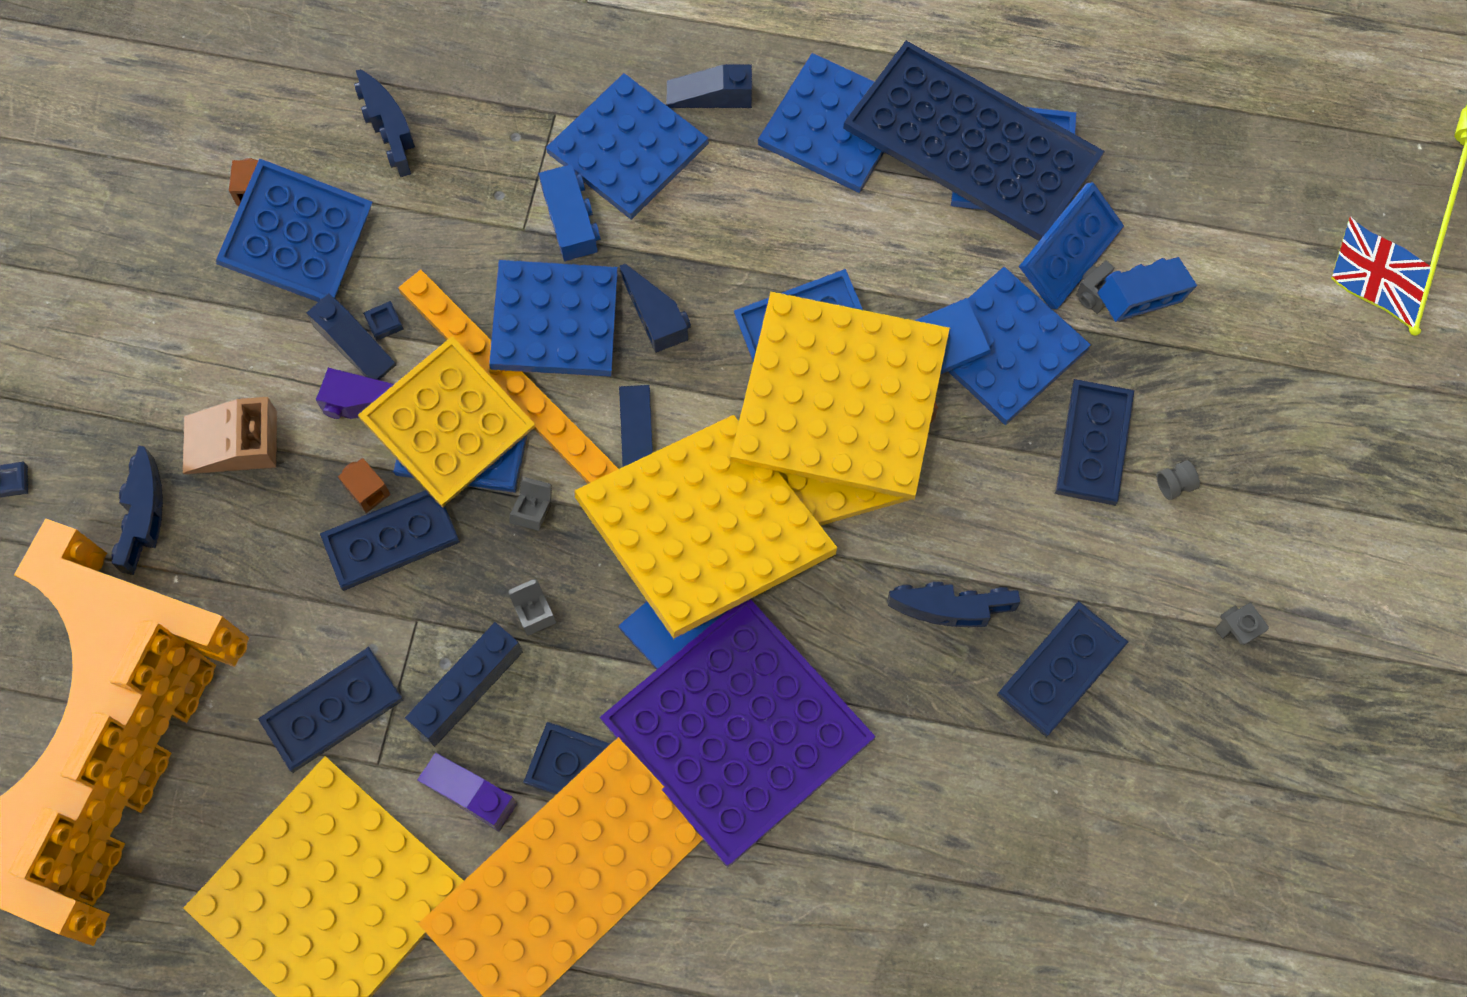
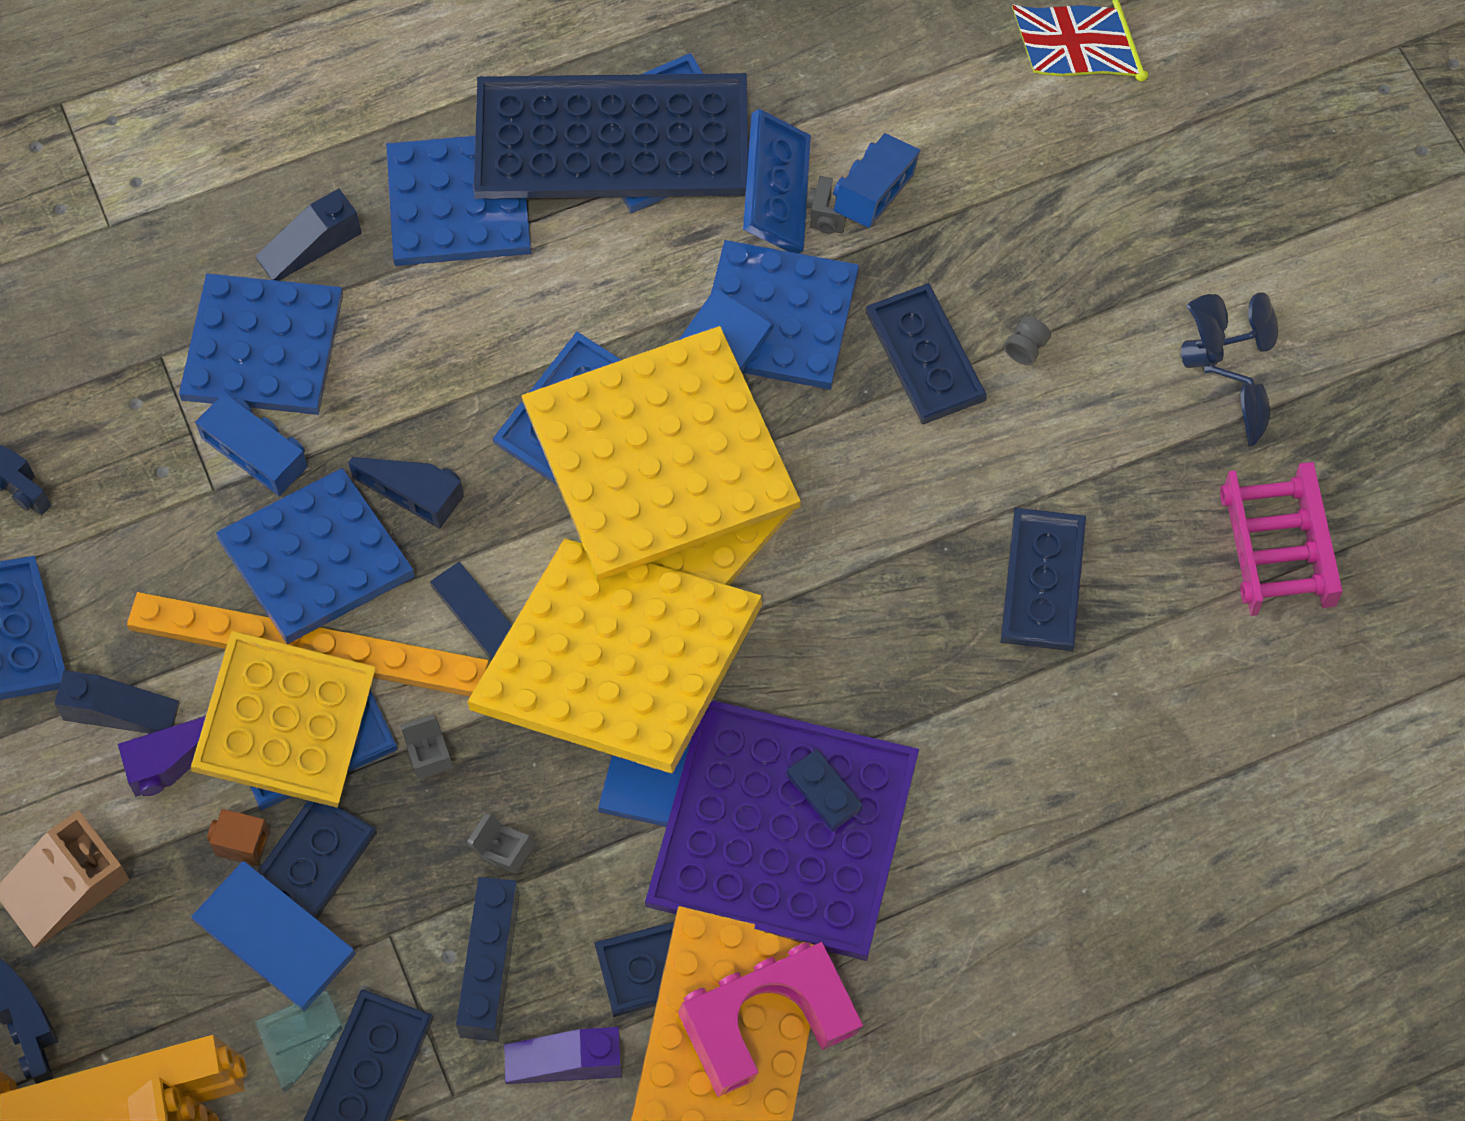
camera: 35 degrees left, 5 degrees down
dark blue tile [363,301,404,341] -> none
dark blue slope [887,582,1020,628] -> none
dark grey bracket [1215,602,1269,645] -> none
none -> blue tile [191,861,356,1012]
none -> clear light blue wing [255,991,343,1092]
none -> dark pink arch [678,942,863,1097]
none -> dark blue plate [787,749,863,832]
none -> dark blue plant [1181,292,1278,446]
none -> dark pink fence [1220,462,1343,616]

